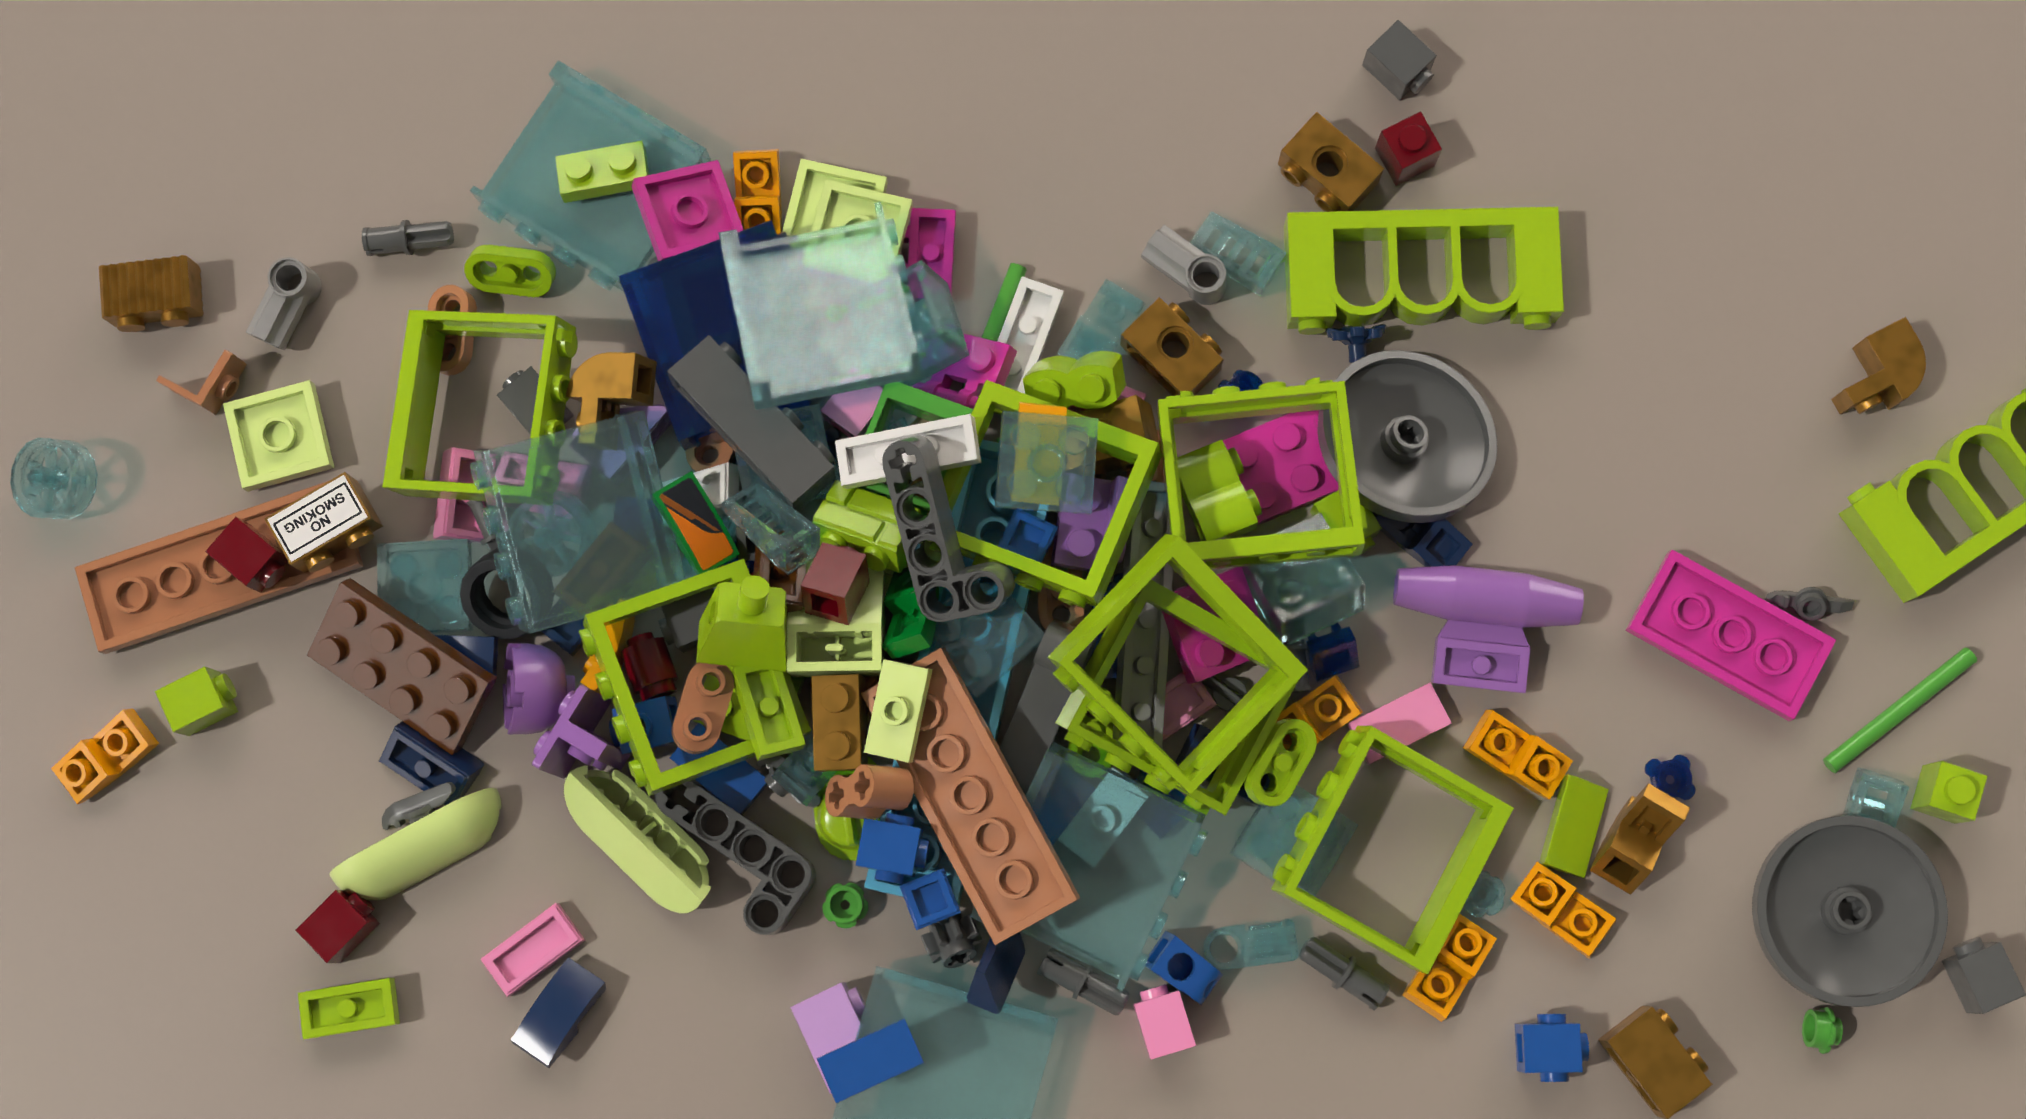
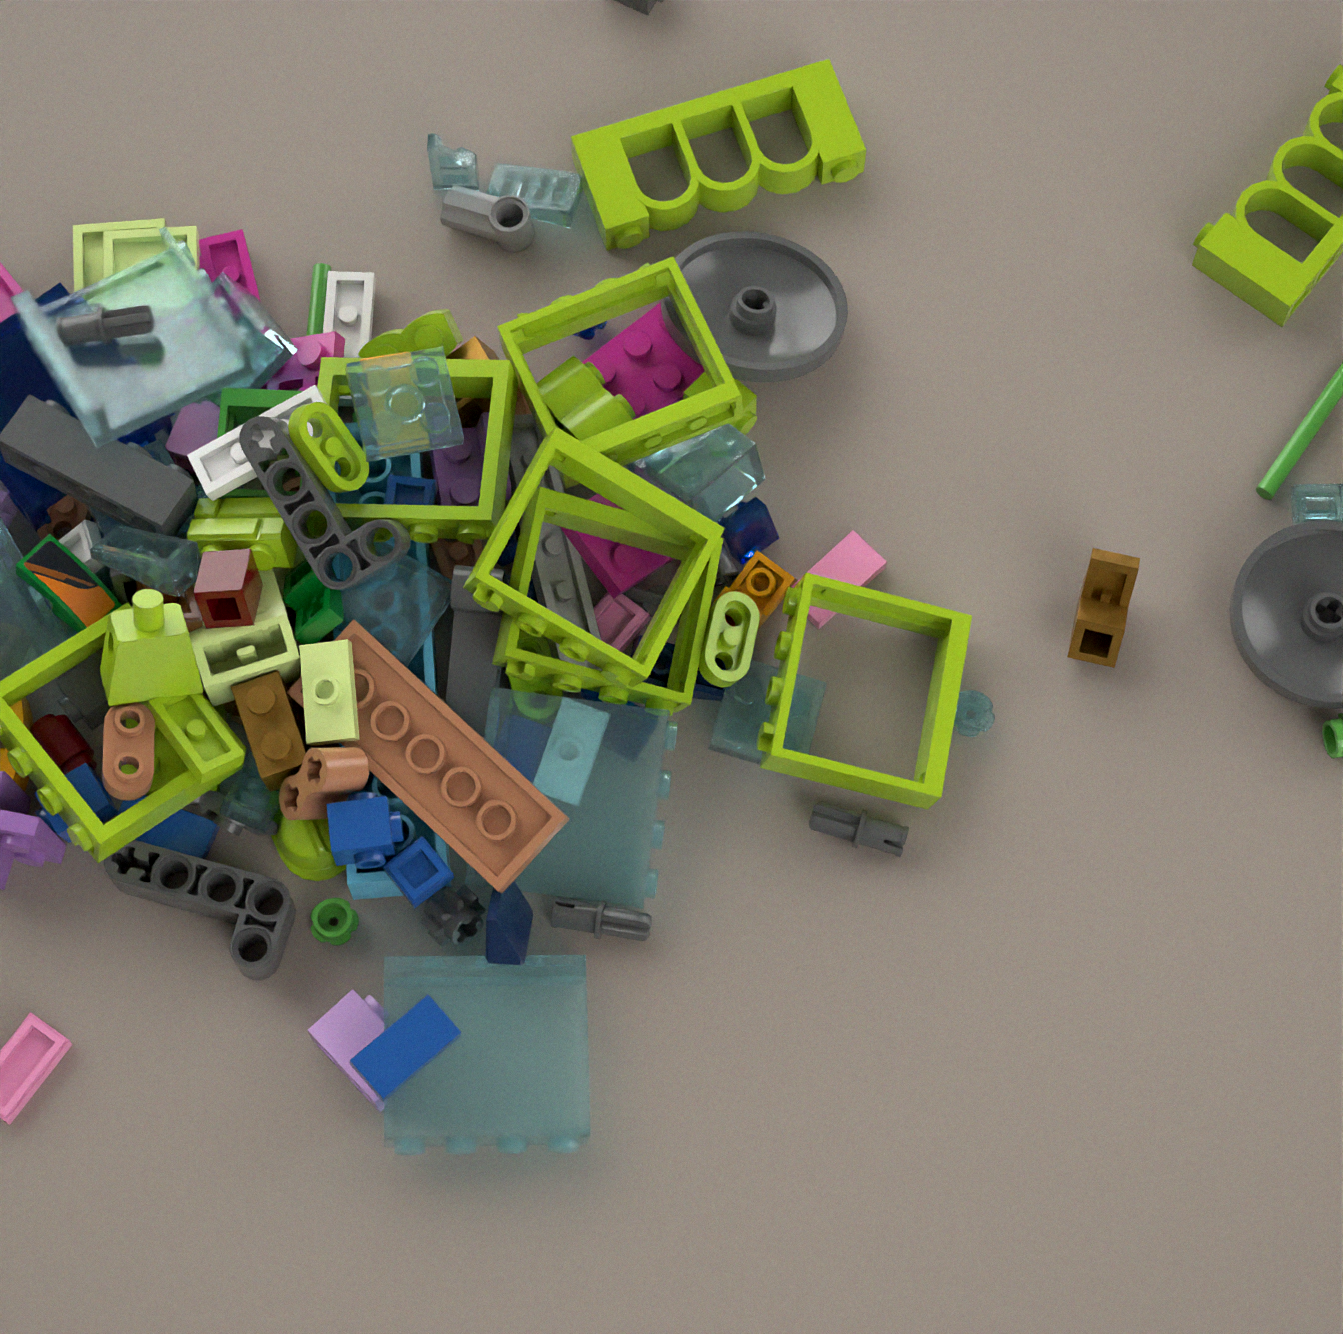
camera: 25 degrees left, 10 degrees down
dark blue slope [512,957,606,1068] -> none
yellowish green brick [564,766,711,913] -> none
light orange slope [733,149,782,243] -> none
clear light blue slope [1057,279,1145,360] -> none
pearl gold brick [1120,297,1224,396] -> none
bright pink brick [1133,984,1196,1060] -> none
blue leg [1142,931,1223,1006] -> none
clear light blue piece [1202,919,1299,970] -> none
pearl gold brick [1278,112,1385,212] -> none
dark blue plant [1326,324,1386,363] -> none
dark blue slope [1372,512,1473,567] -> none
dark red brick [1375,111,1442,186] -> none
medium lavender plate [1393,565,1584,693] -> none
light orange slope [1402,914,1497,1022] -> none
light orange slope [1463,709,1573,800] -> none
light orange slope [1510,862,1616,959] -> none
blue brick [1515,1014,1589,1082] -> none
lime slope [1539,774,1609,878] -> none
pearl gold brick [1598,1006,1713,1119] -> none
dark pink plate [1625,550,1836,721] -> none
clear blue plate [1644,755,1696,800] -> none
dark grey piece [1765,587,1854,621] -> none
pearl gold brick [1831,317,1926,415] -> none
none -> dark grey axle [56,305,155,348]
none -> lime plate [288,402,369,493]
none -> clear light blue tile [427,133,480,191]

